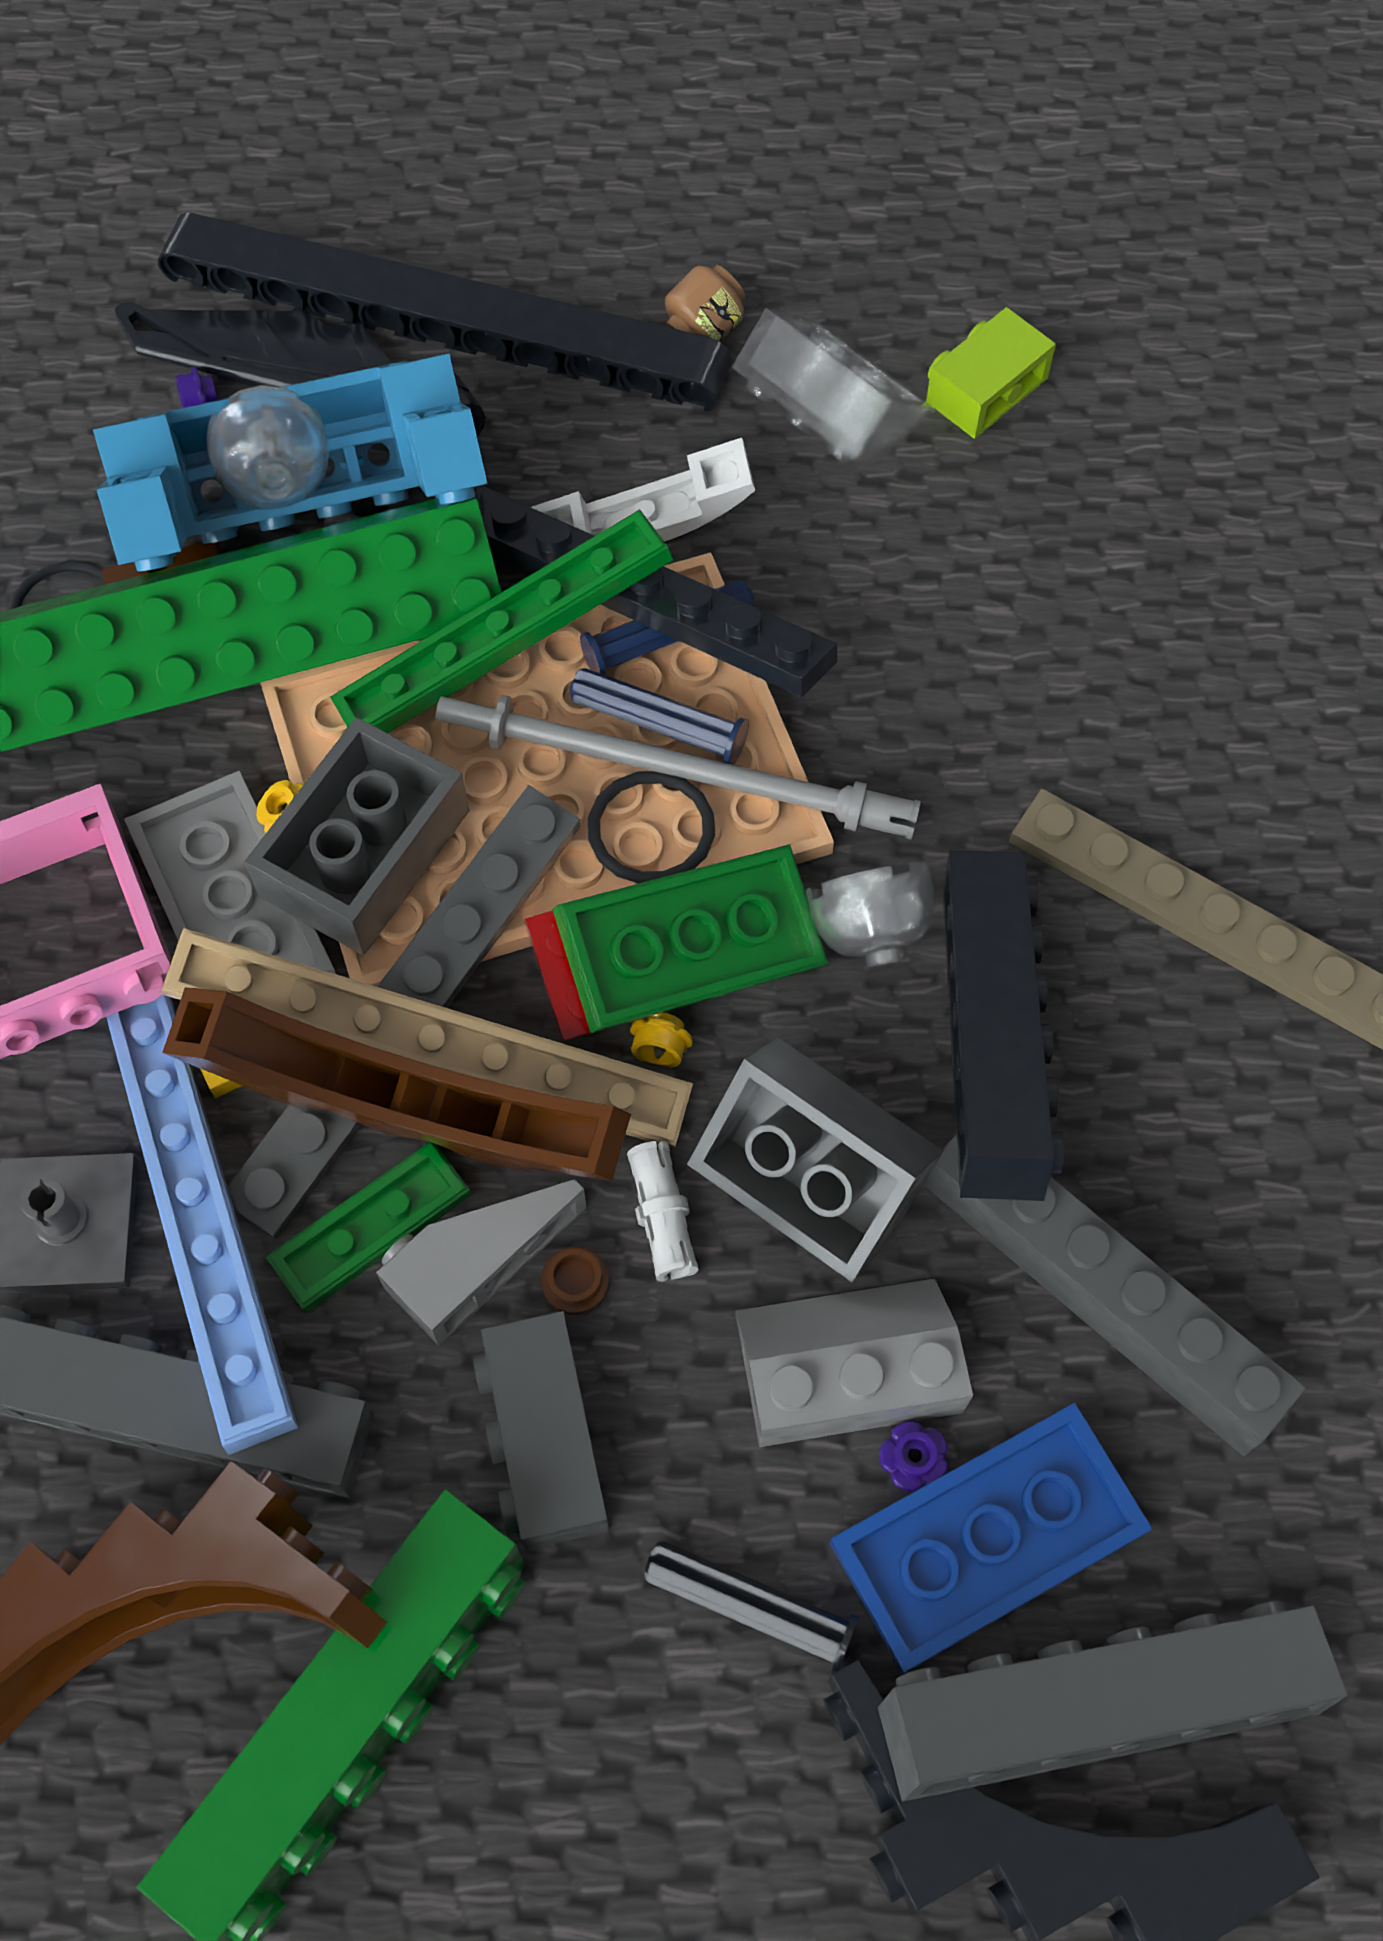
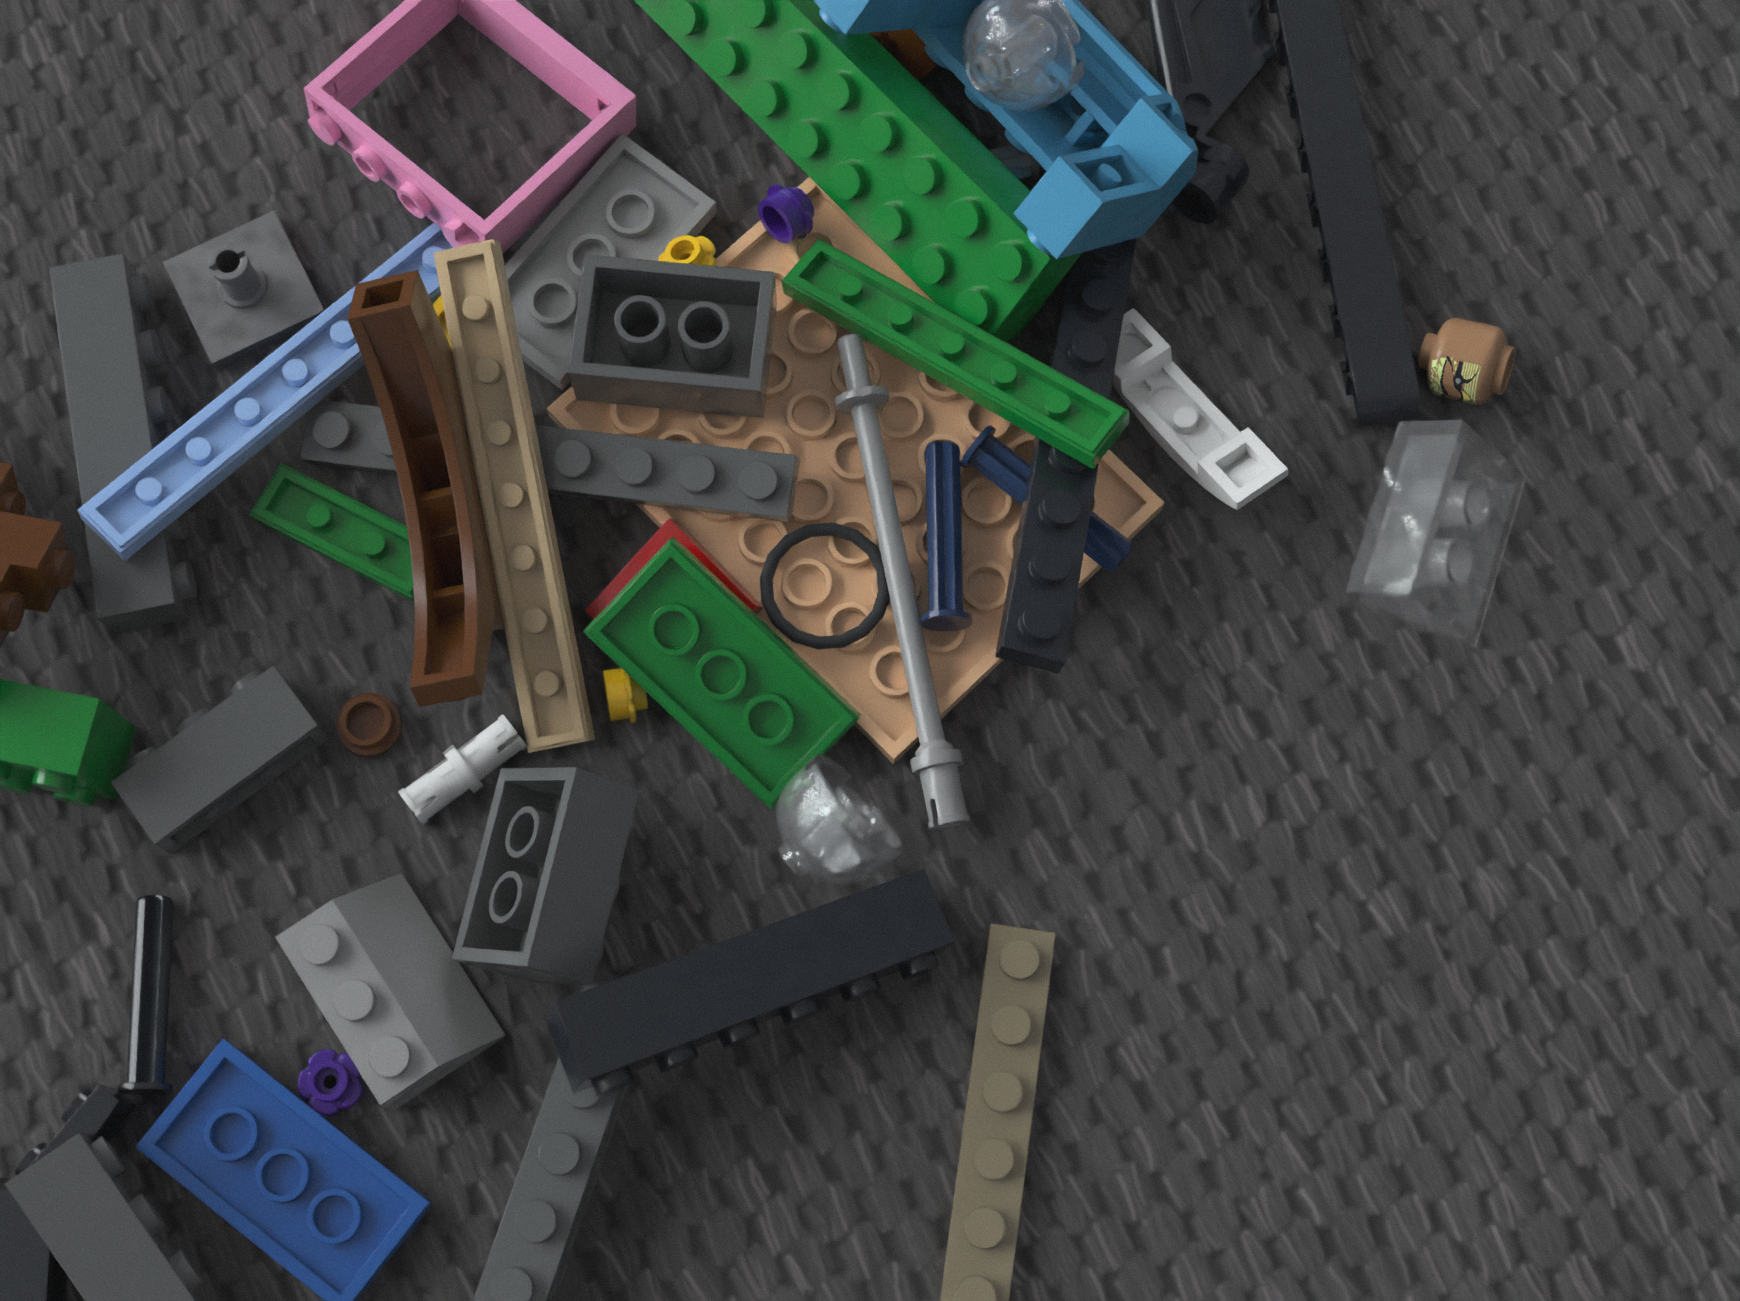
camera: 65 degrees right, 10 degrees up
light grey slope [376,1179,587,1346] -> none
lime brick [926,307,1056,439] -> none
none -> dark purple plate [758,184,814,243]

